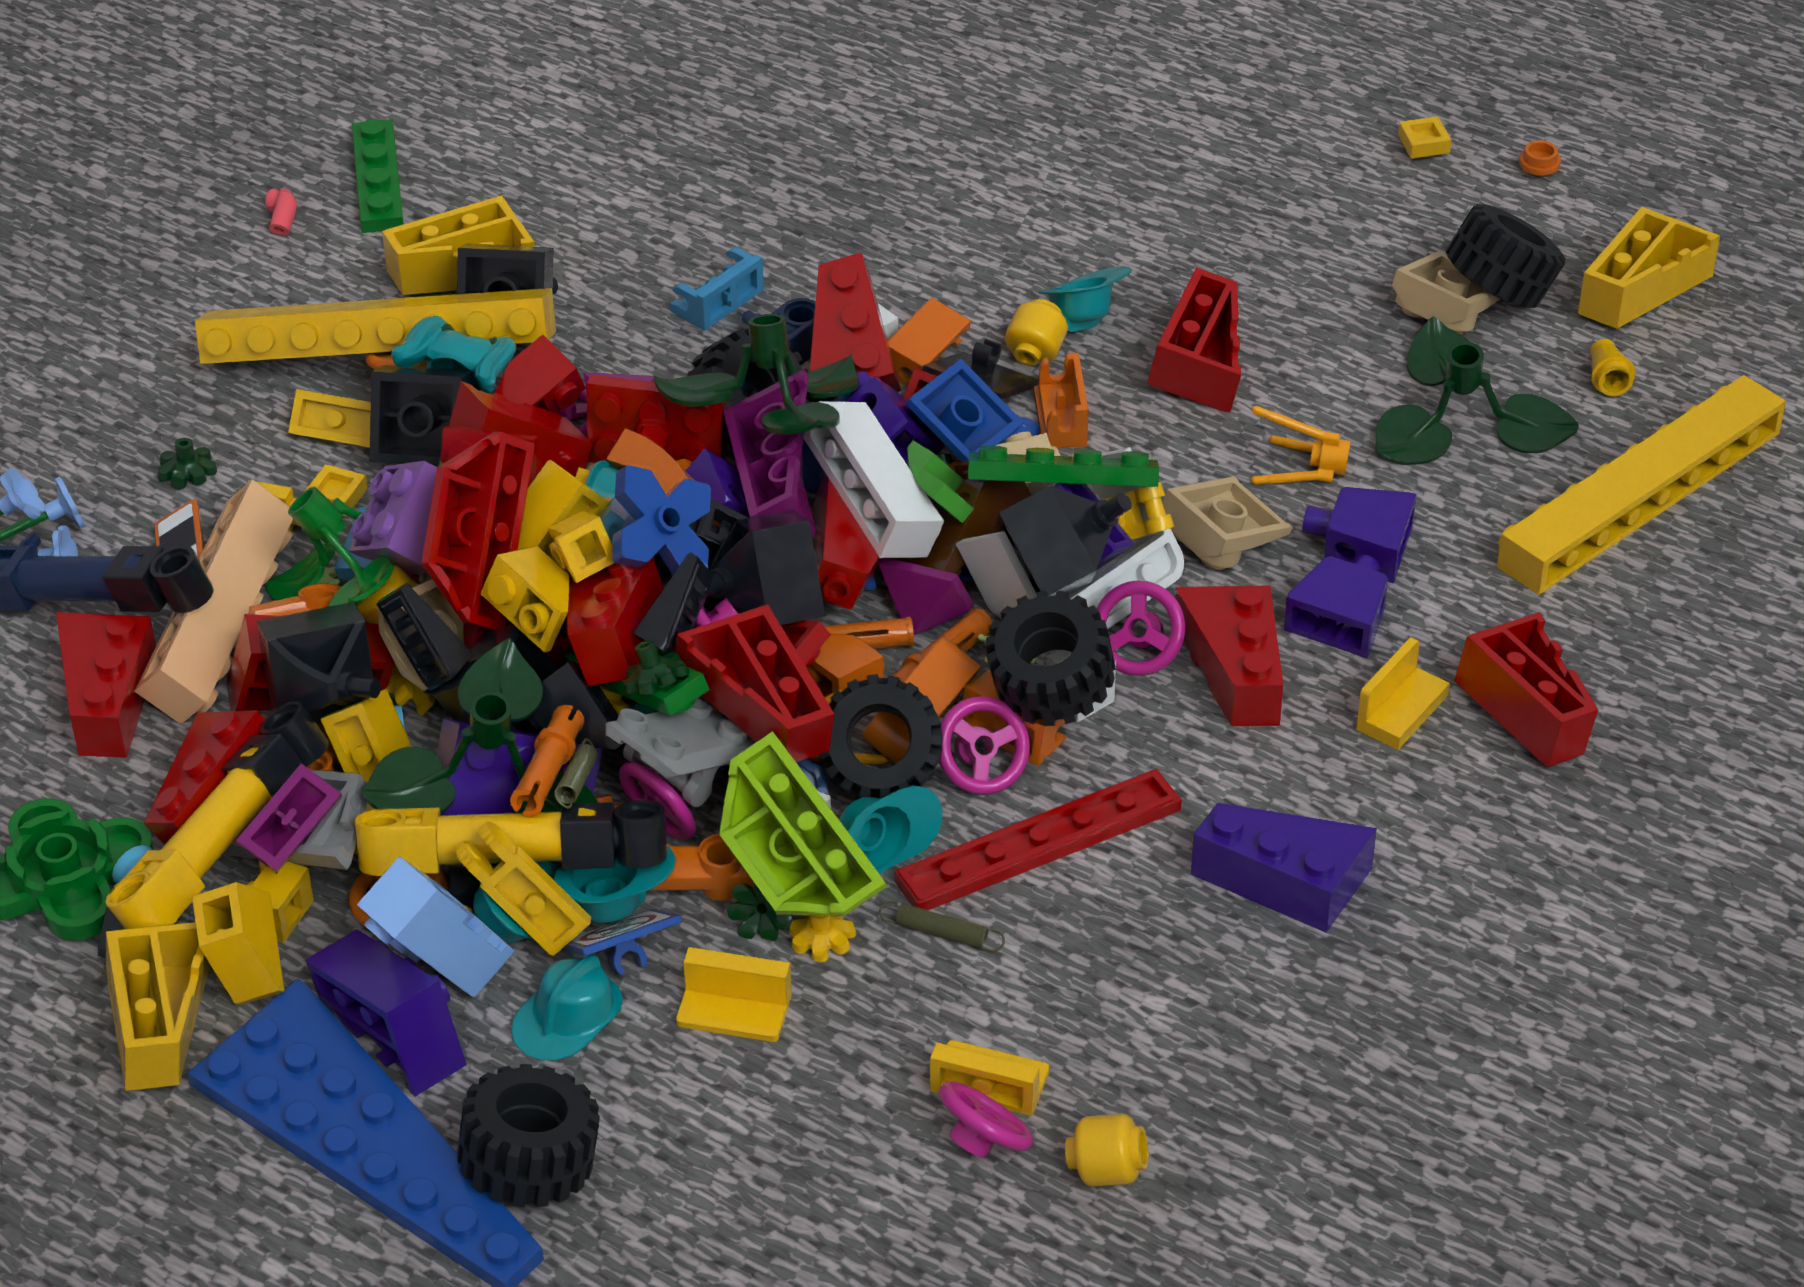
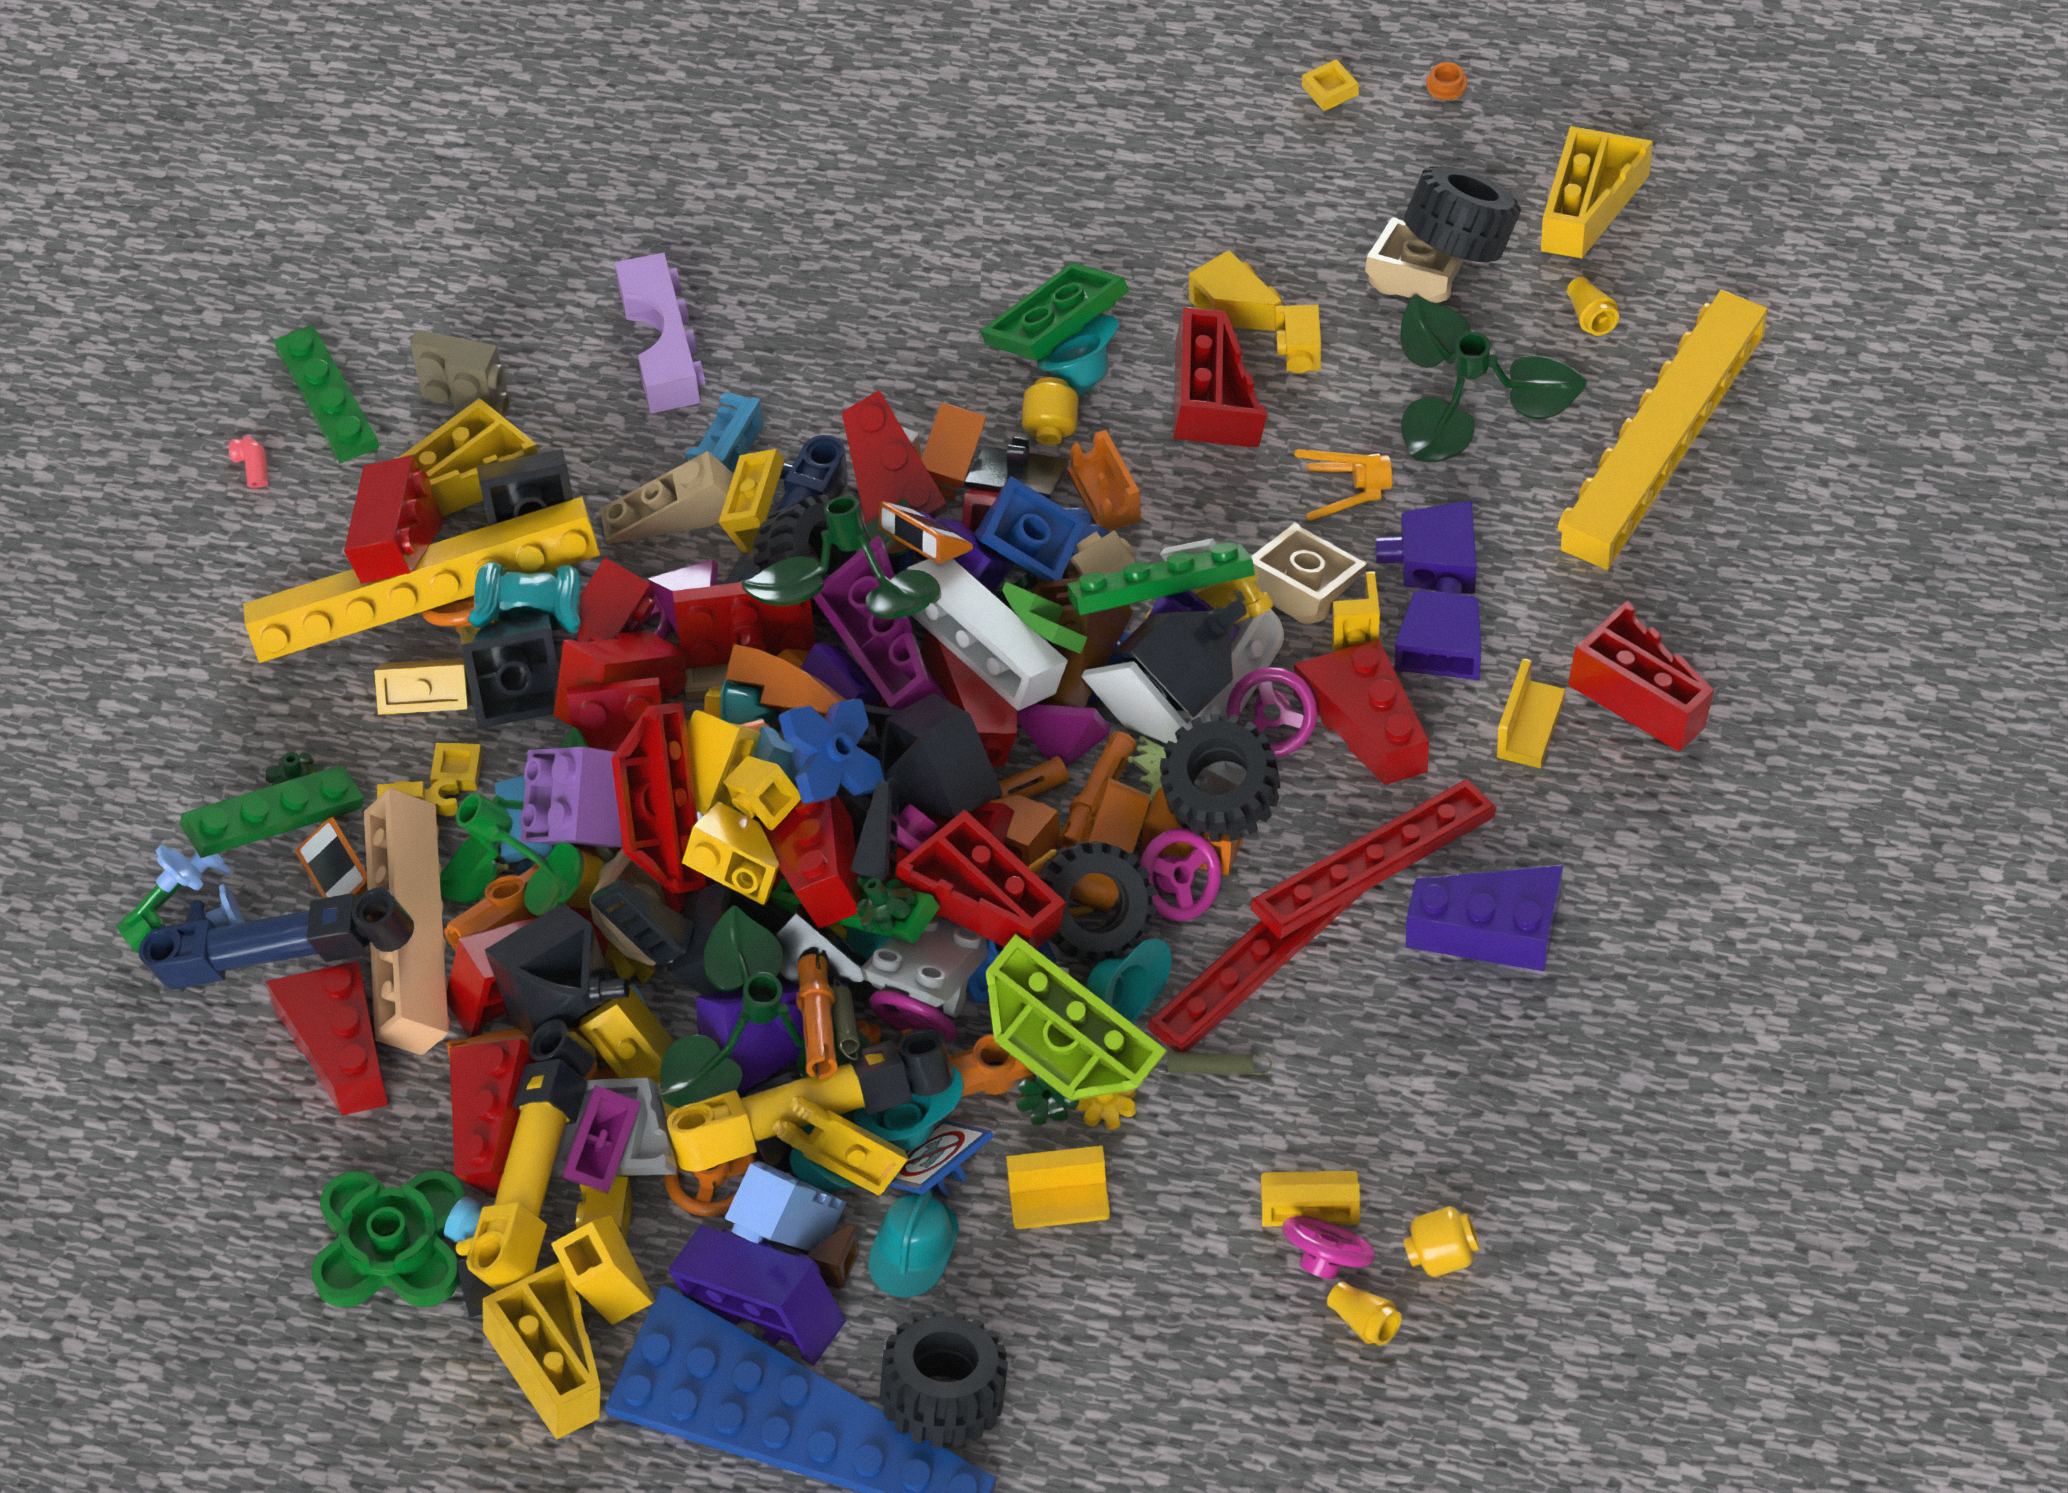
camera: 15 degrees left, 10 degrees up
none -> green plate [179,764,365,858]
none -> red wedge [344,455,445,584]
none -> dark tan plate [410,329,511,418]
none -> tan slope [600,451,734,544]
none -> lavender arch [615,253,705,413]
none -> yellow panel [718,449,785,553]
none -> reddish brown slope [806,1224,859,1290]
none -> slope [879,501,973,565]
none -> green plate [980,262,1129,361]
none -> yellow slope [1188,250,1283,331]
none -> red tile [1251,779,1496,939]
none -> yellow brick [1276,304,1321,373]
none -> yellow cone [1327,1281,1402,1346]
none -> yellow panel [1332,572,1380,652]

